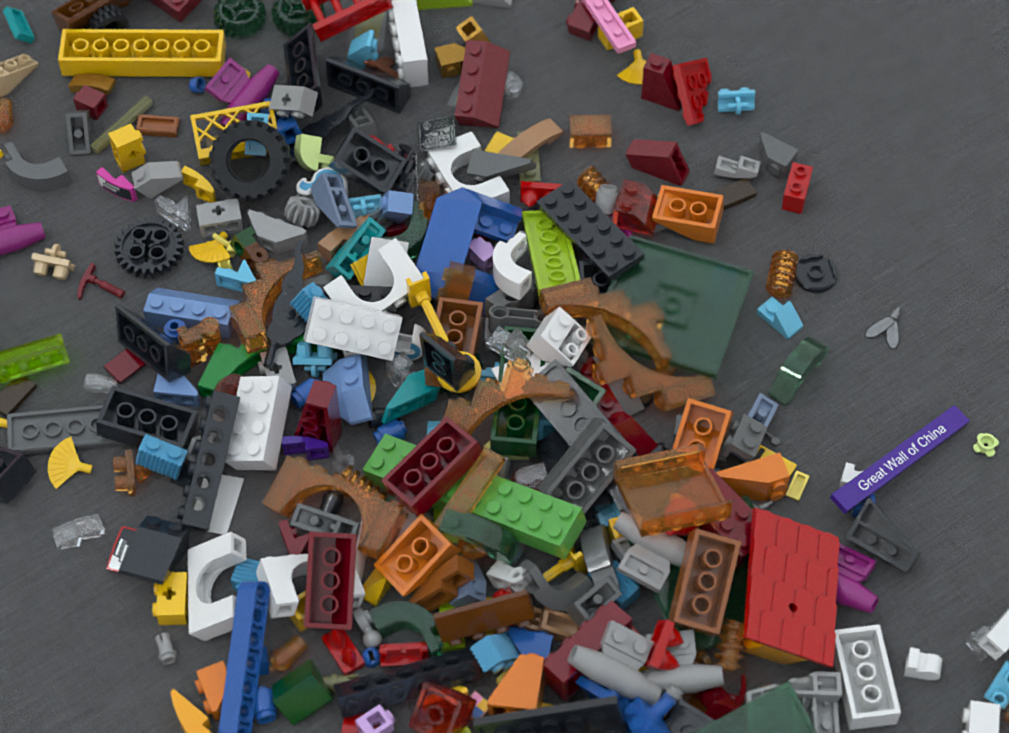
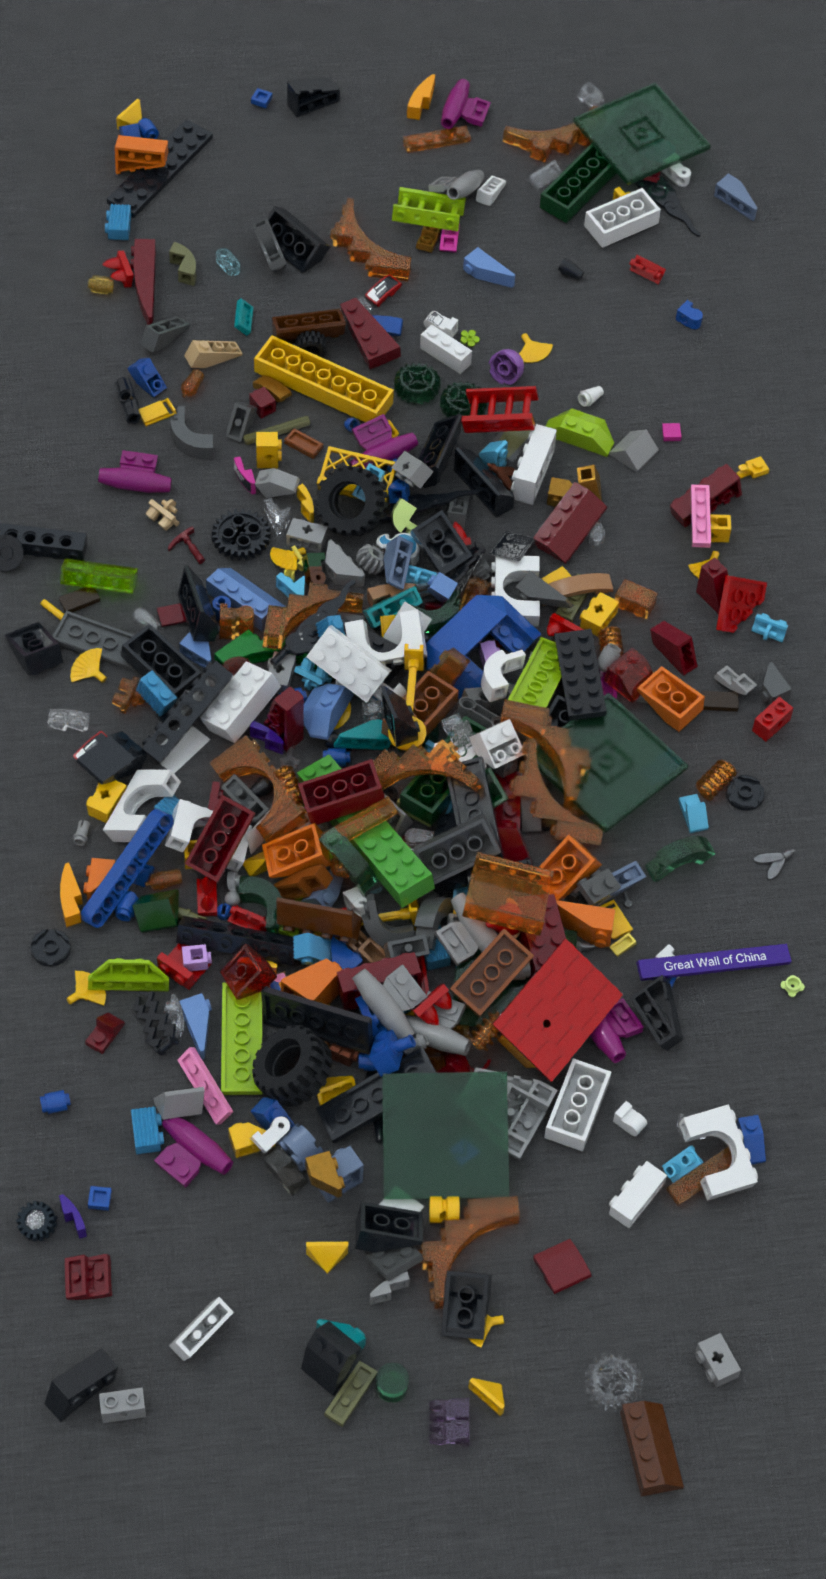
camera: 25 degrees right, 0 degrees up
none -> yellow brick [579,592,619,637]

